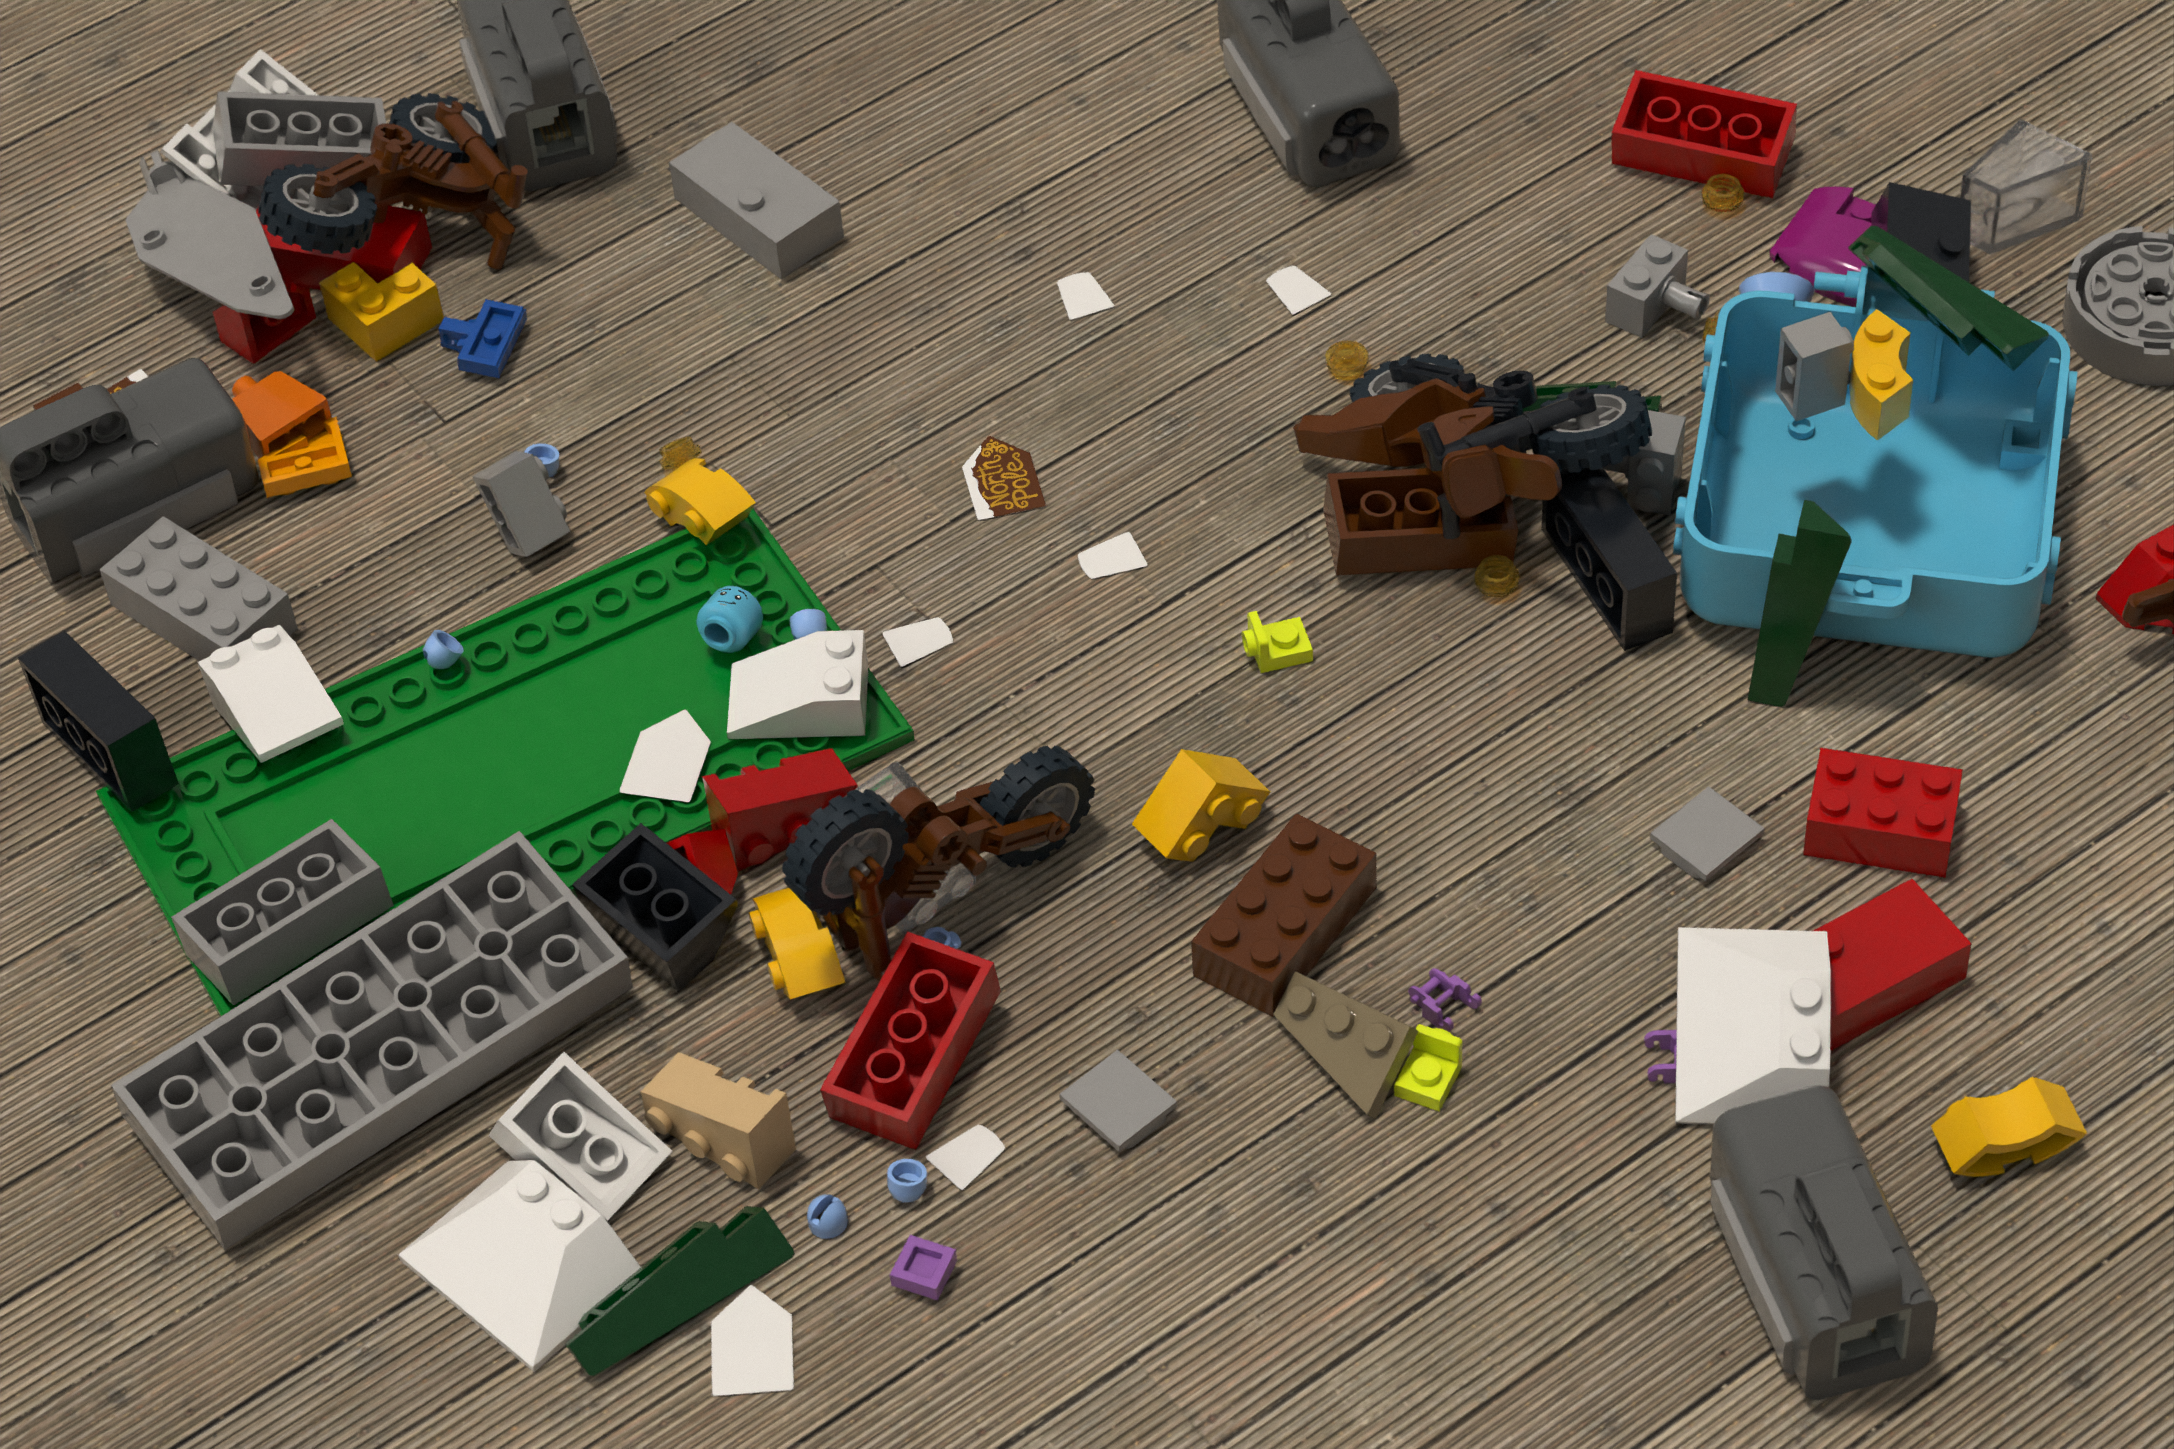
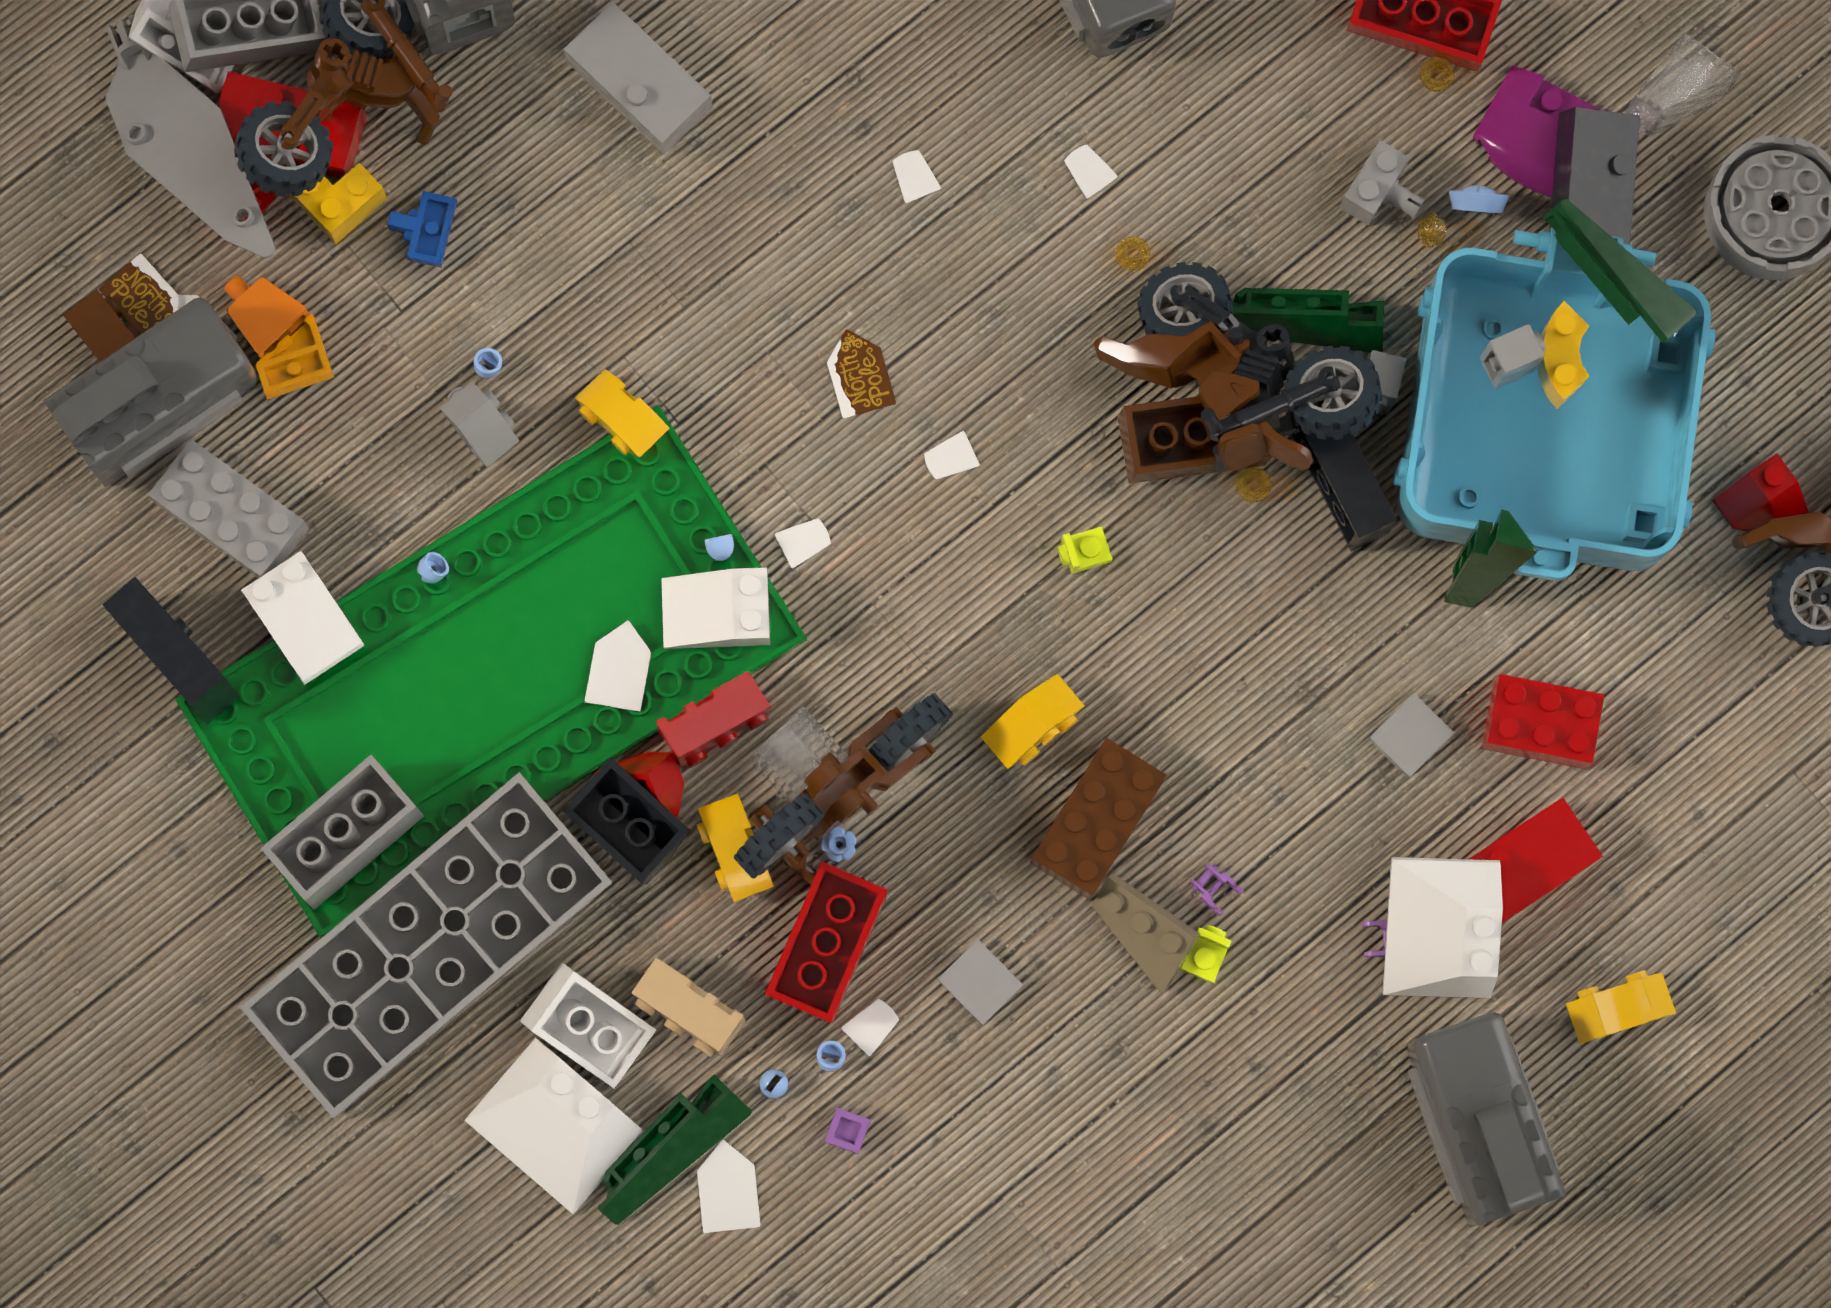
camera: 10 degrees left, 30 degrees up
clear yellow plate [659,436,702,471] -> none
medium azure head [696,586,763,653] -> none

